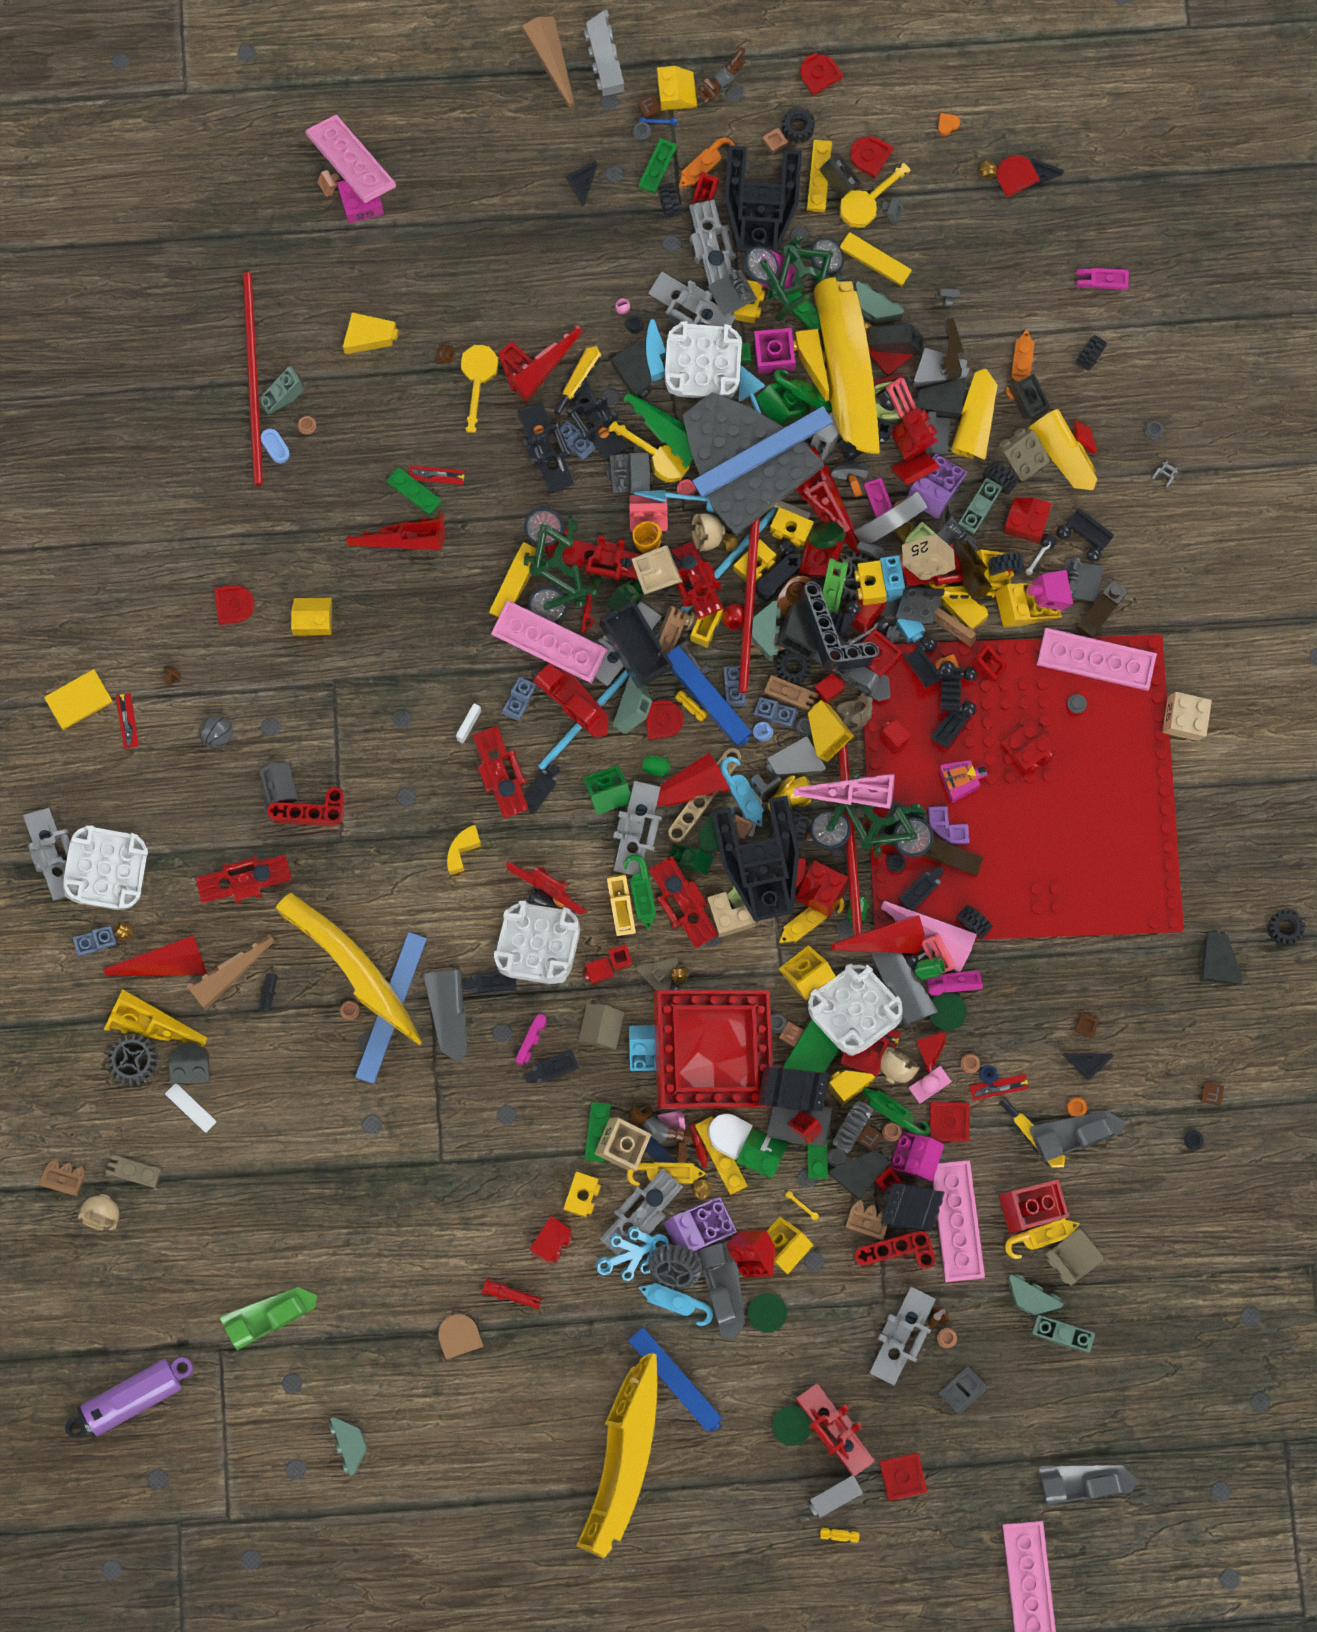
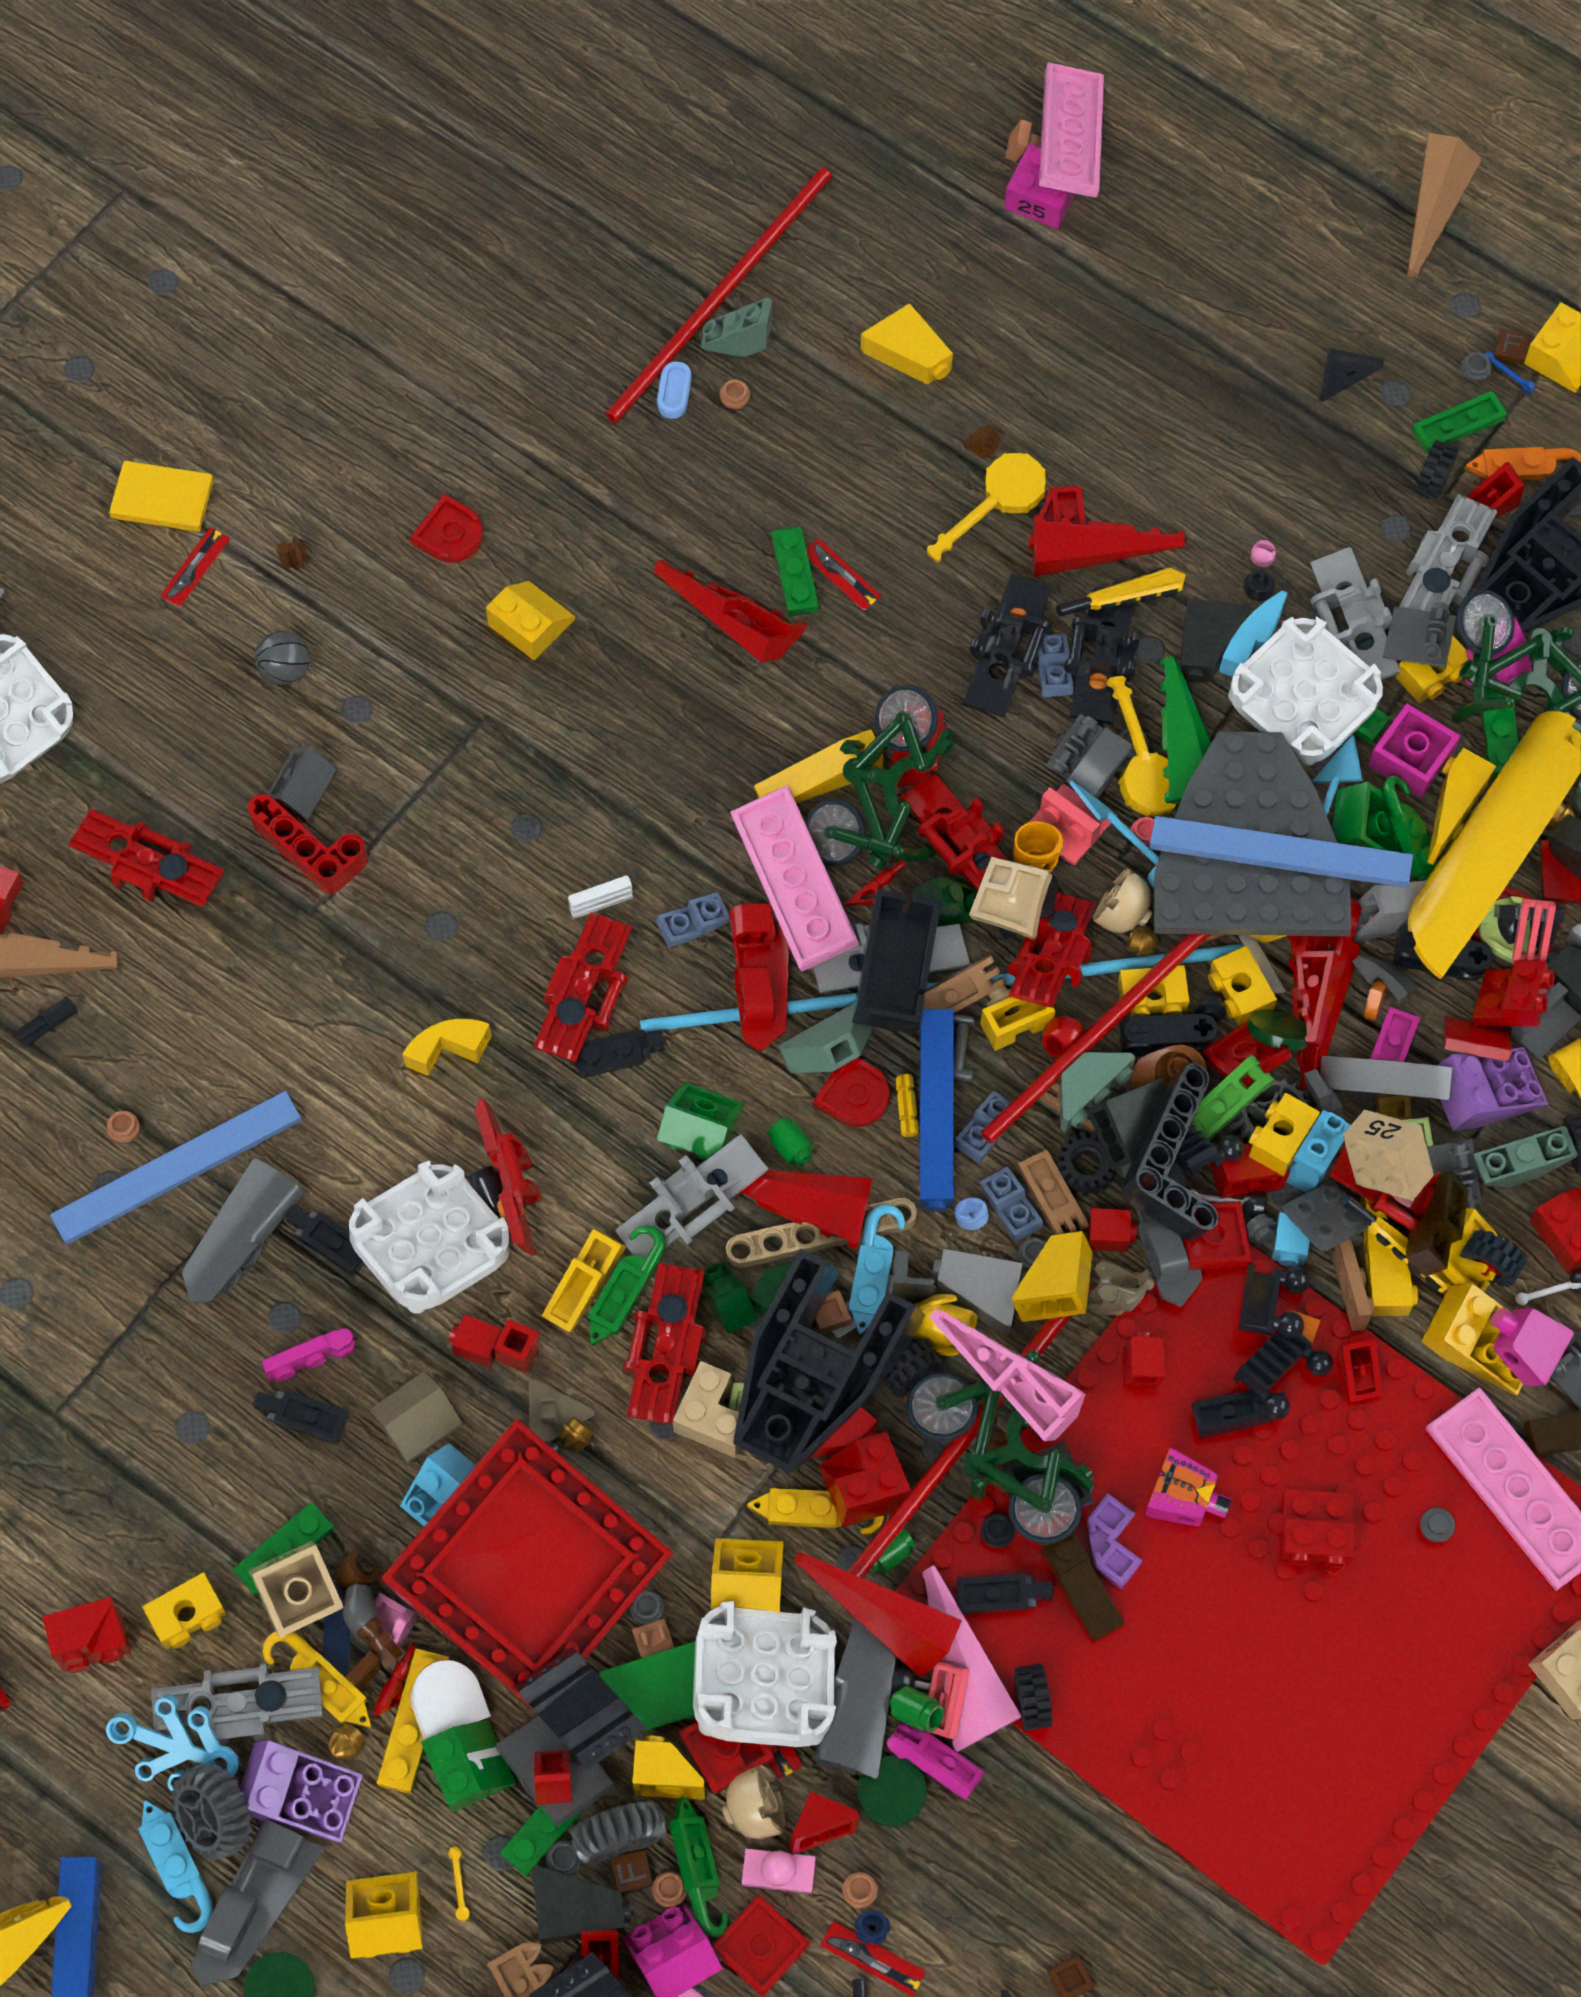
camera: 40 degrees right, 10 degrees down
yellow slope [275,893,422,1046] -> none
light grey wedge [584,10,624,96] -> none
red slope [726,1230,775,1277] -> none

